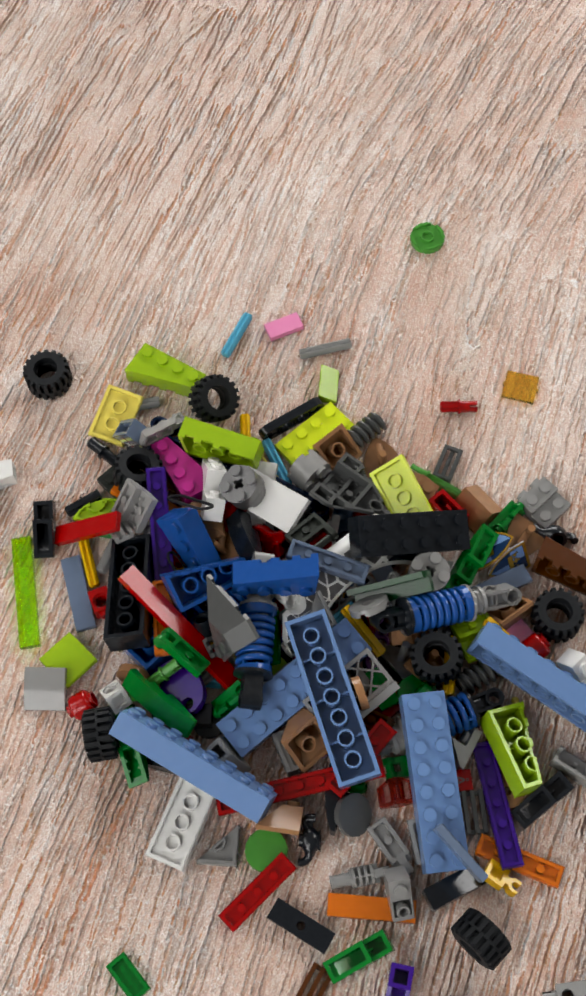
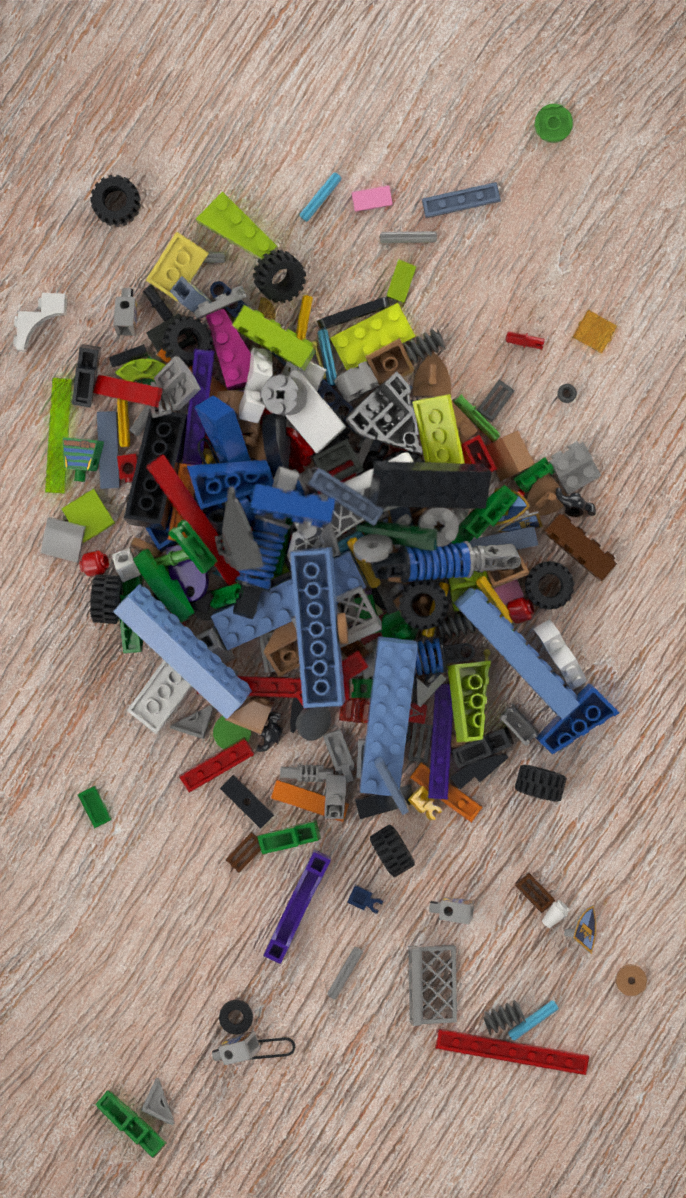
camera: 10 degrees right, 25 degrees up
black piece [167,494,214,510] -> none
none -> torso [63,437,104,482]
none -> light grey torso [113,288,138,336]
none -> sand blue tile [422,182,501,218]
none -> black slope [449,753,509,789]
none -> dark grey plate [557,384,577,403]

